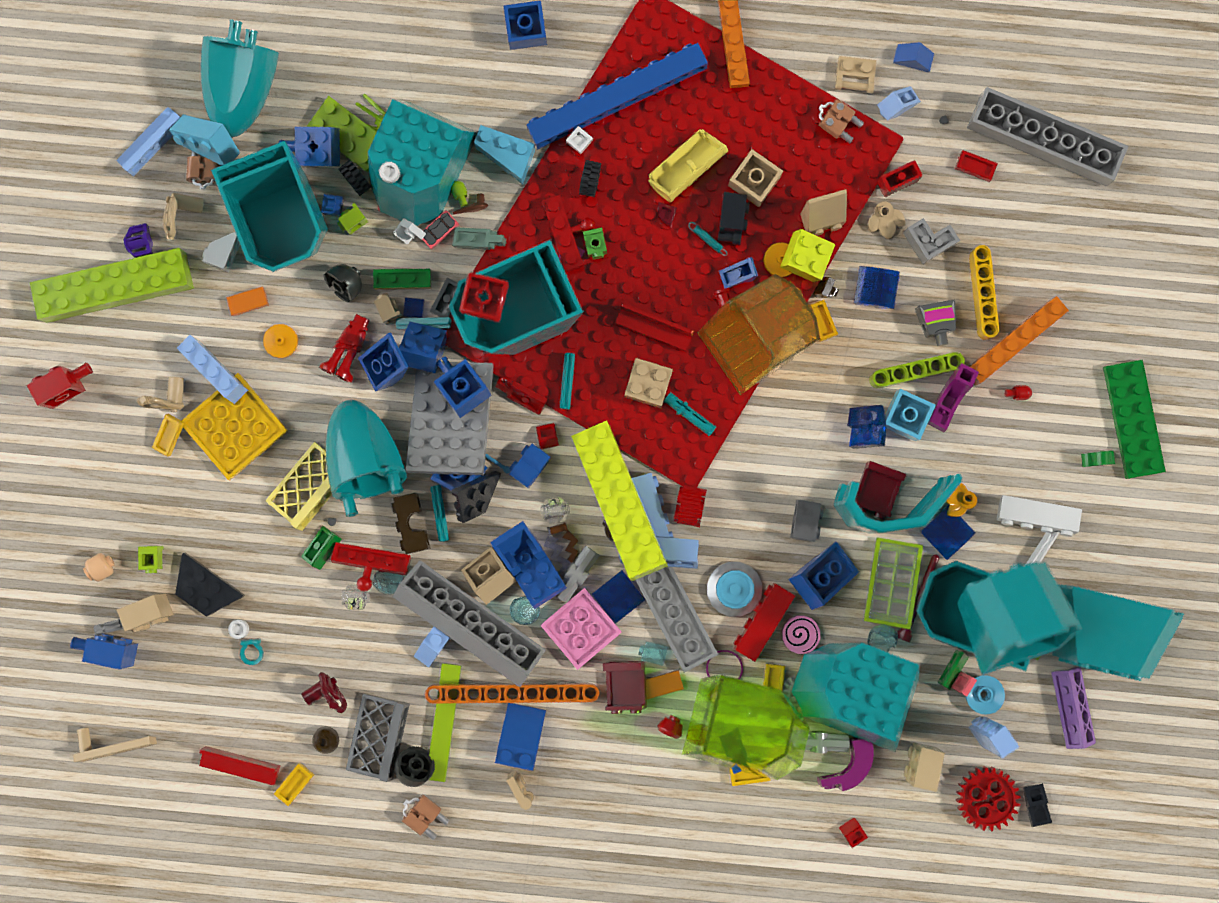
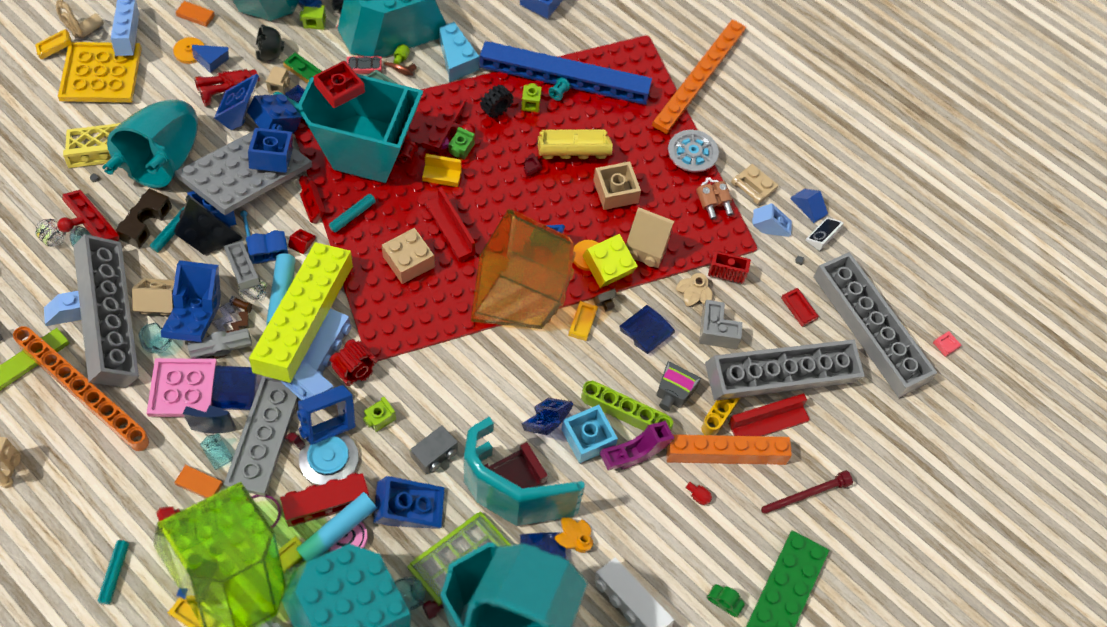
camera: 30 degrees right, 25 degrees down
green slope [301,526,342,570] -> none
white bracket [393,218,426,244] -> none
blue slope [495,703,546,771] -> none
white tile [566,126,593,154] -> none
dark red panel [603,661,647,714] -> none
teal pin [663,392,716,436] -> none
teal piece [689,222,727,256] -> none
black hinge [717,192,750,245] -> none
none -> teal axle [97,540,129,605]
none -> dark blue slope [183,405,236,434]
none -> blue slope [192,45,229,73]
none -> light grey plate [224,241,260,290]
none -> medium azure brick [266,253,296,325]
none -> dark red tile [285,433,305,450]
none -> medium azure brick [296,492,377,562]
none -> blue window [297,385,356,445]
none -> lime brick [363,397,396,432]
none -> yellow panel [422,154,462,187]
none -> lime brick [521,83,541,112]
none -> teal bush [548,78,571,101]
none -> flat silver piece [668,129,719,172]
none -> light grey brick [705,339,865,401]
none -> red panel [728,393,809,436]
none -> dark red piece [761,470,853,514]
none -> slope [805,217,844,251]
none -> coral tile [933,331,961,357]

